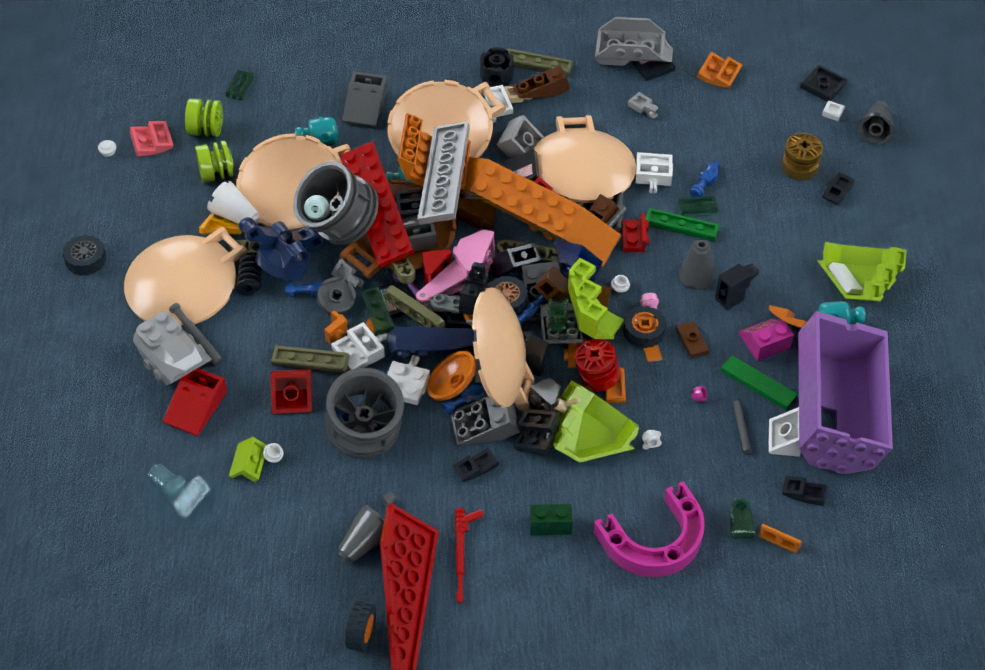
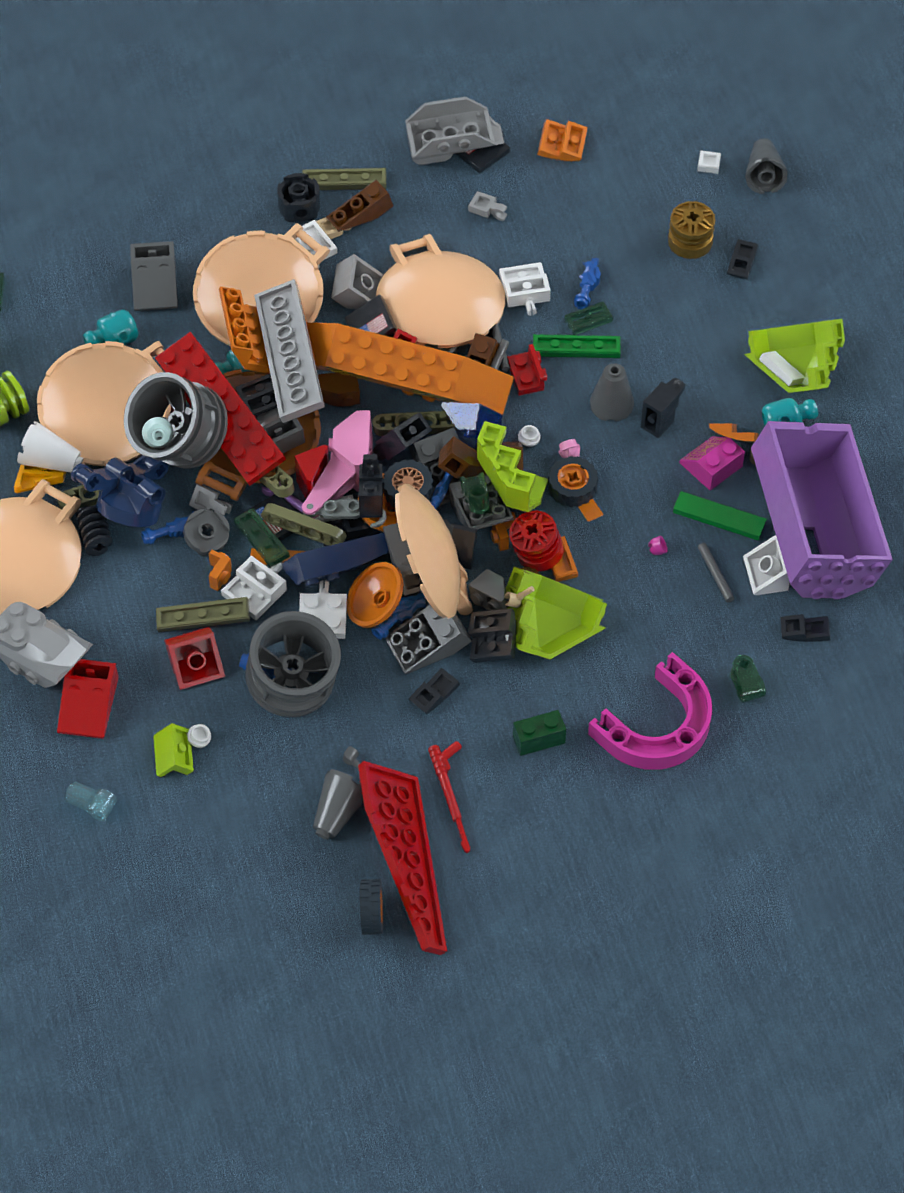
camera: 15 degrees left, 5 degrees up
dark grey piece [169,303,222,365] -> none
clear light blue tile [169,475,211,519] -> none
white plate [642,430,662,450] -> none
reddish brown plate [676,321,709,359] -> none
orange slope [759,524,803,553] -> none
black tile [800,65,848,102] -> none

